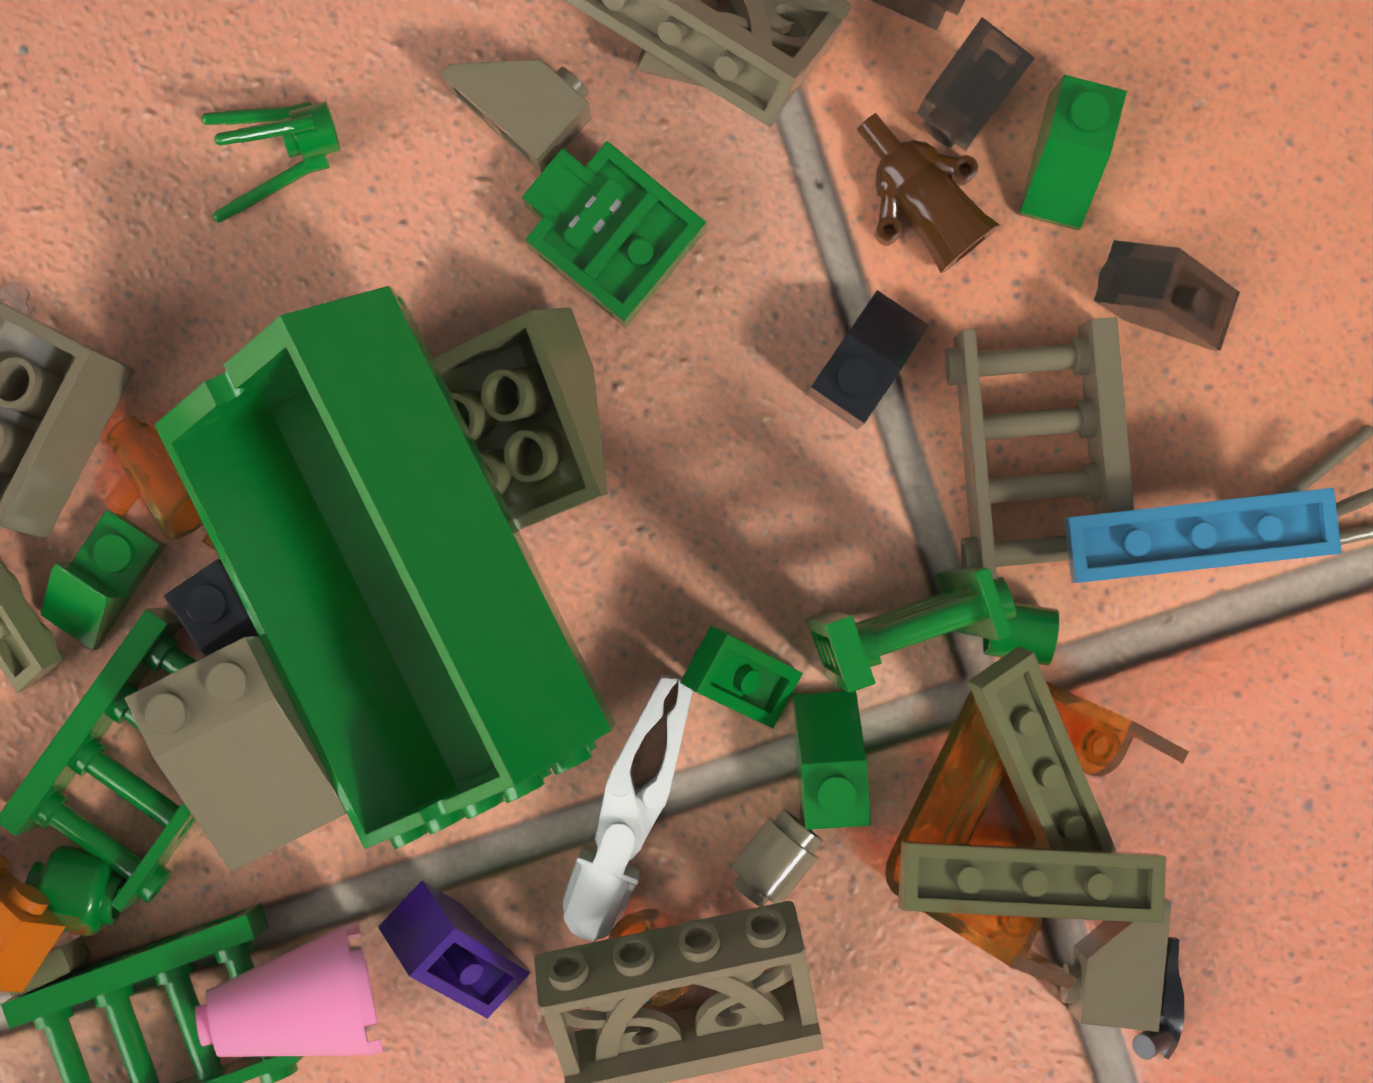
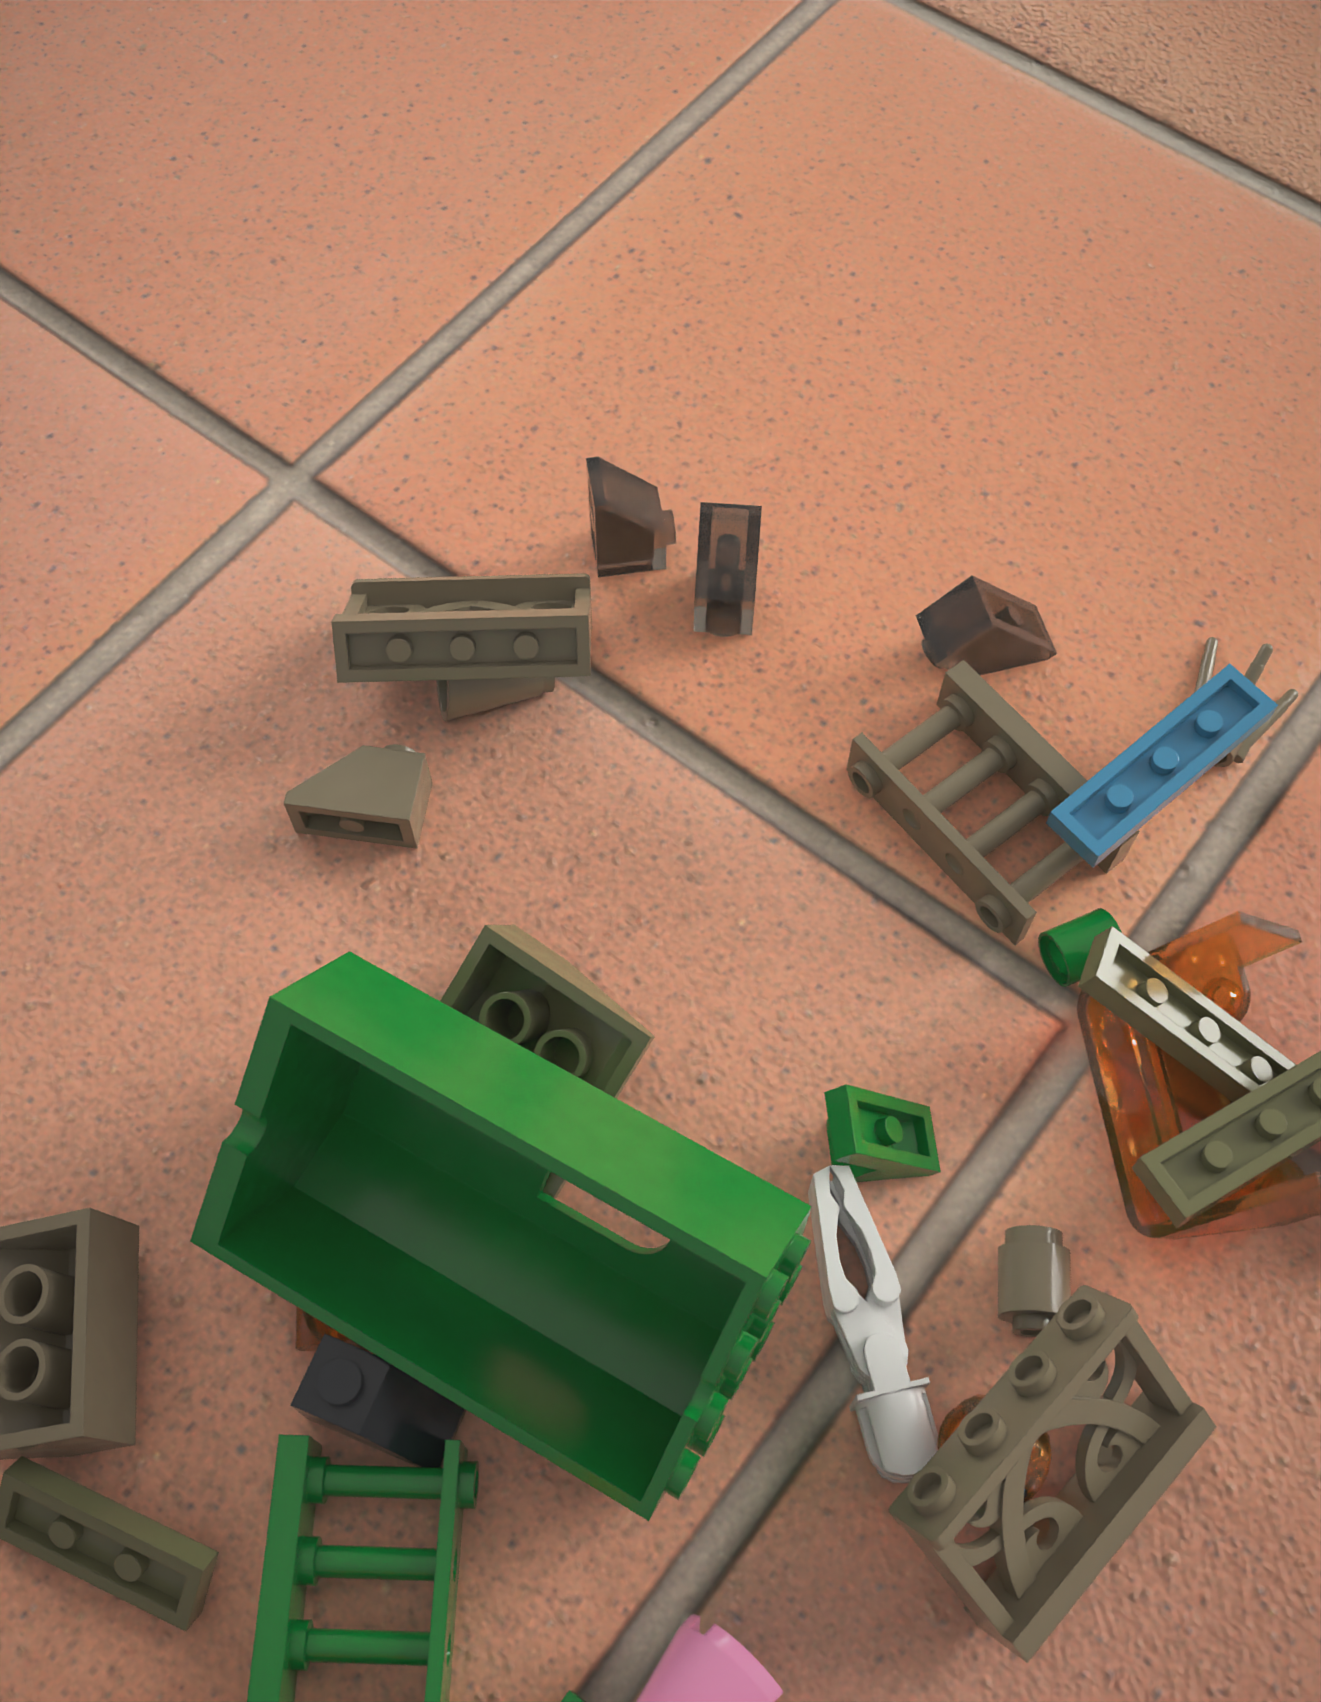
camera: 30 degrees left, 25 degrees down
green slope [40,509,166,650] -> none
clear orange piece [104,416,203,540] -> none
dark tan slope [124,636,347,872] -> none
green plant [201,101,341,223] -> none
dark purple slope [378,880,531,1019] -> none
green piece [522,141,707,328] -> none
green slope [792,691,871,830] -> none
black slope [806,290,929,430] -> none
green fence [806,568,1016,693] -> none
reddish brown piece [857,113,1000,273] -> none
green slope [1018,74,1127,231] -> none

